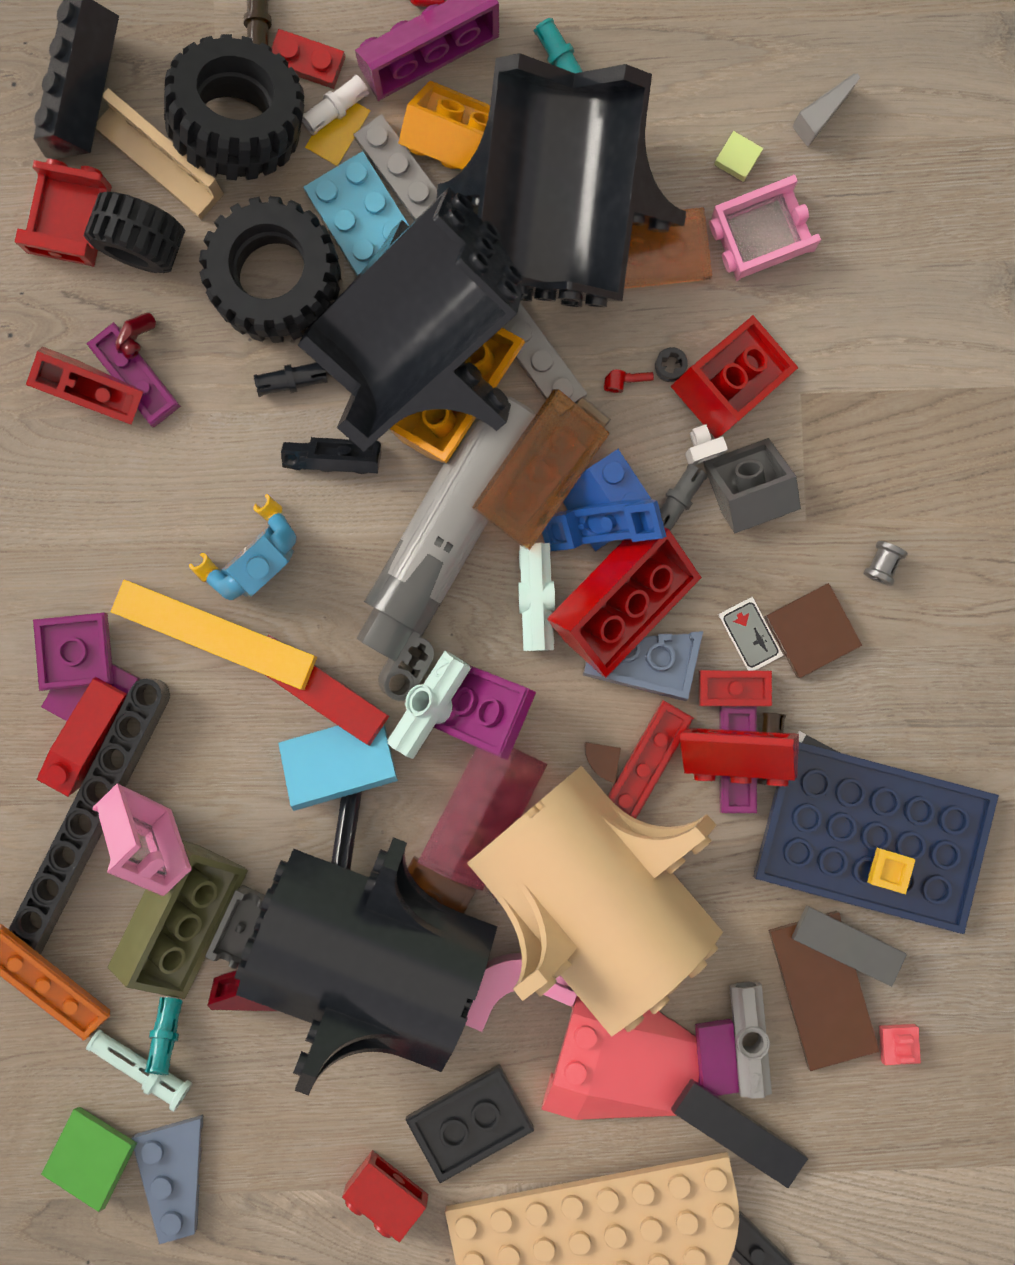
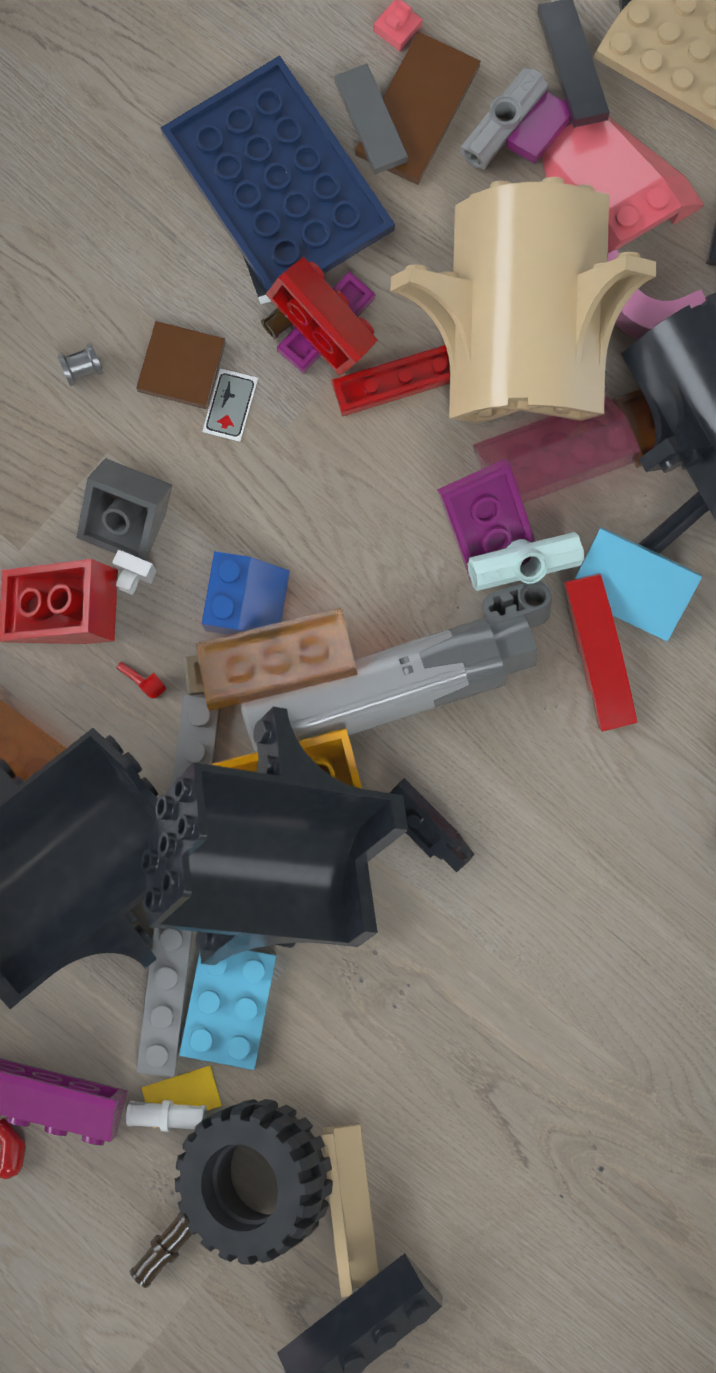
camera: 135 degrees left, 5 degrees down
red panel [15,159,112,267] -> none
red slope [26,346,144,425] -> none
black tyre [83,192,185,273] -> none
magenta tile [86,322,181,428] -> none
yellow tile [110,579,317,690] -> none
dark red arm [115,312,156,359] -> none
dark azure torso [189,494,296,600] -> none
black tyre [199,196,341,343] -> none
black pin [253,362,328,397] -> none
red plate [272,29,346,89] -> none
light orange slope [398,80,490,170] -> none
light aqua piece [518,543,555,651] -> none
blue slope [538,499,666,551] -> none
red slope [547,527,702,678] -> none
sand blue wing [583,631,703,701] -> none
reddish brown tile [585,742,621,783] -> none
black bush [655,347,688,382] -> none
dark grey pin [660,464,708,531] -> none
red plate [699,670,772,706] -> none
yellow plate [867,848,916,894] -> none

